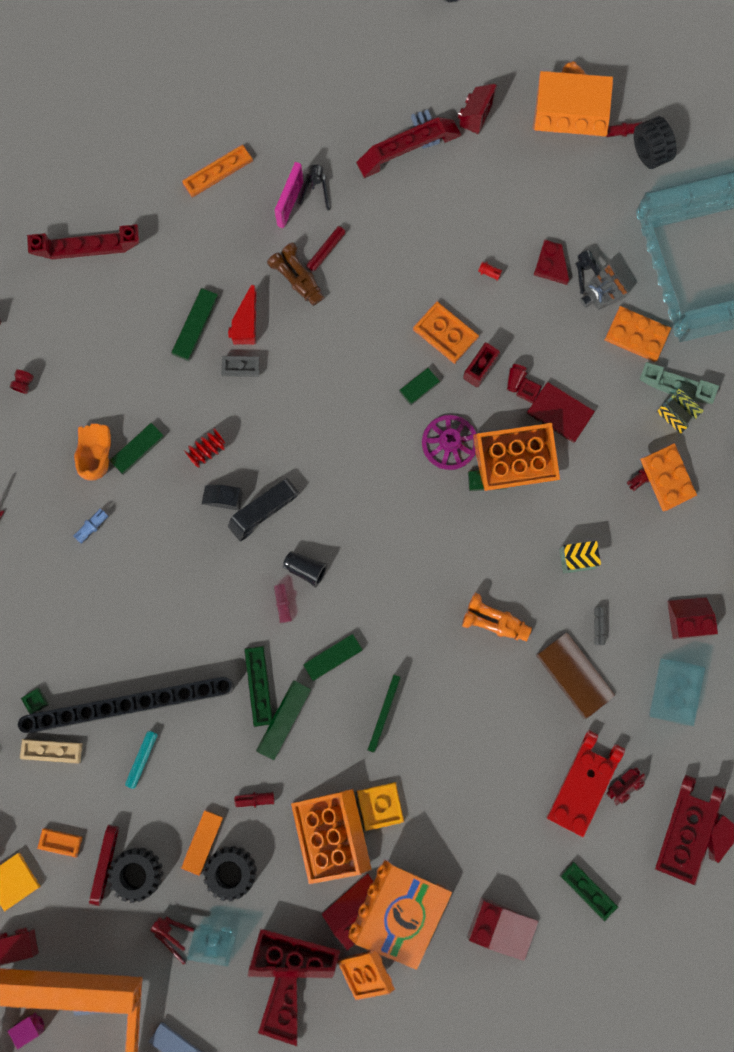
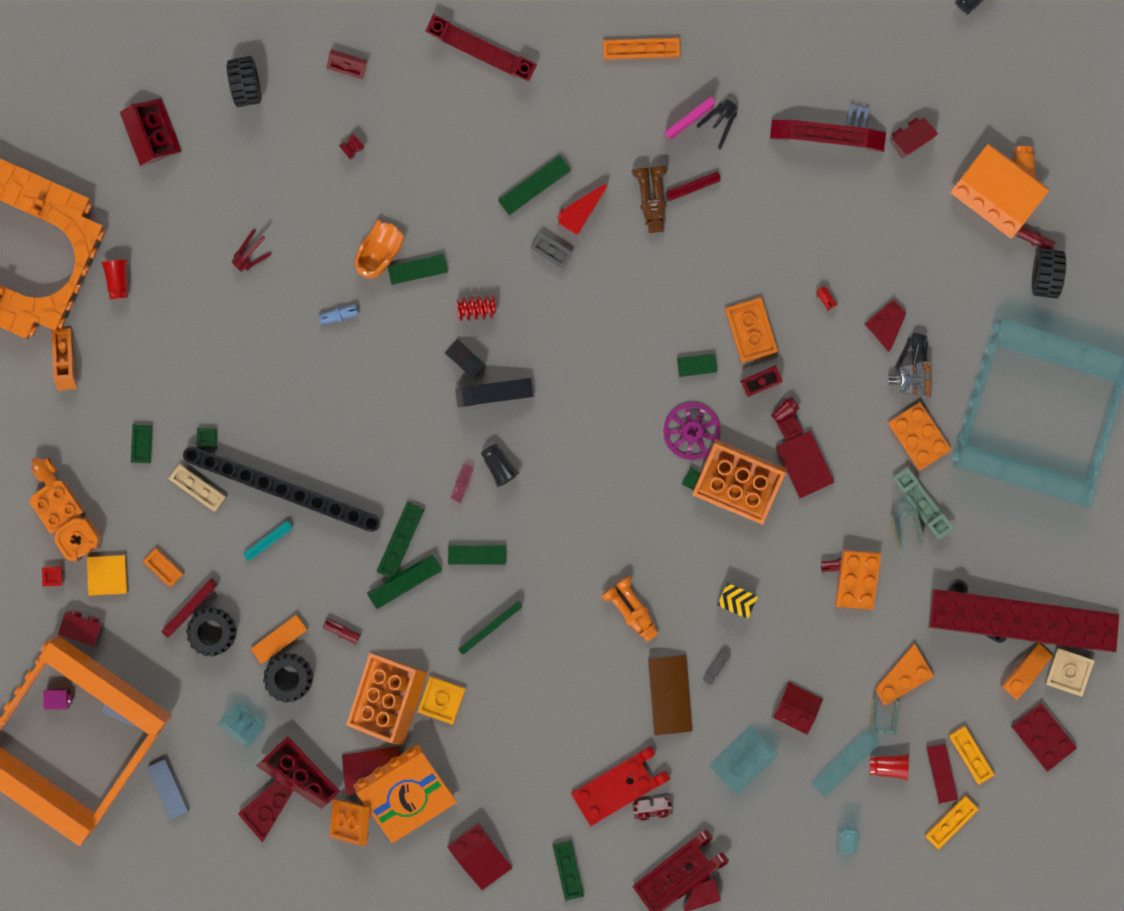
camera: 30 degrees right, 10 degrees up
dark red plant [150,917,195,965] -> none

